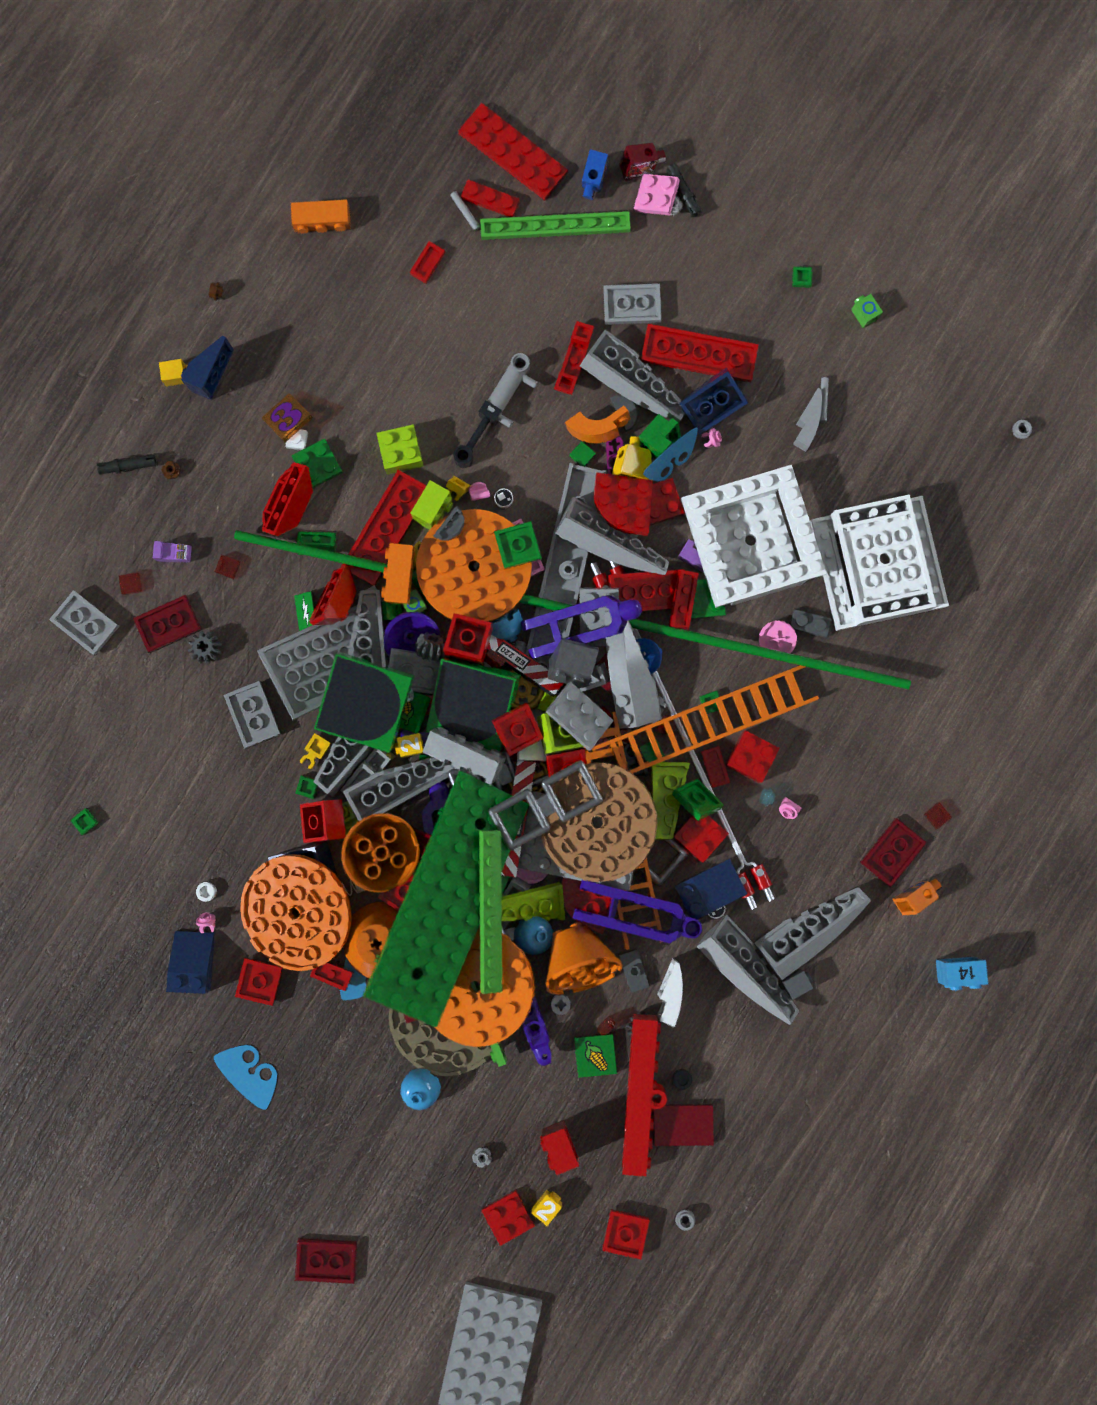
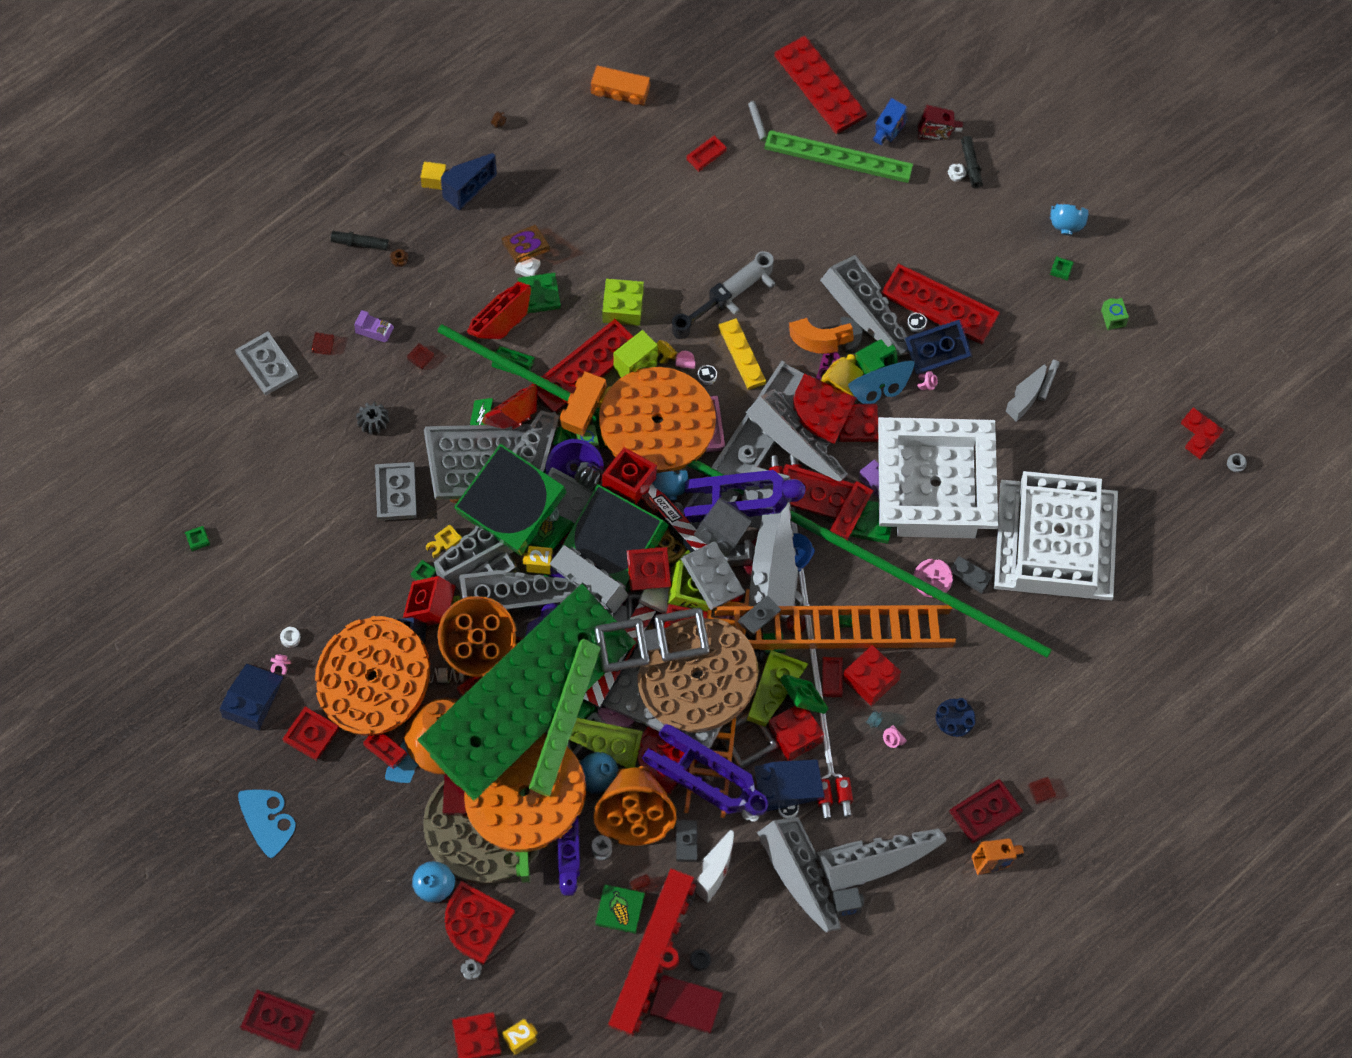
camera: 15 degrees right, 20 degrees down
dark red tile [133,595,202,653] -> none
dark grey tile [433,506,464,541] -> none
red plate [461,180,520,217] -> none
green tile [494,521,542,569] -> none
red brick [540,1120,579,1175] -> none
red slope [554,321,594,395] -> none
green tile [569,441,596,467] -> none
light grey plate [603,284,661,325] -> none
bright pink plate [634,174,680,215] -> none
dark azure brick [936,957,988,990] -> none
none -> red plate [445,881,515,965]
none -> yellow plate [719,318,766,390]
none -> dark grey plate [738,595,781,636]
none -> tile [907,313,927,333]
none -> dark blue dish [935,698,976,737]
none -> dark azure cylinder [1050,204,1089,236]
none -> red plate [1181,408,1224,459]

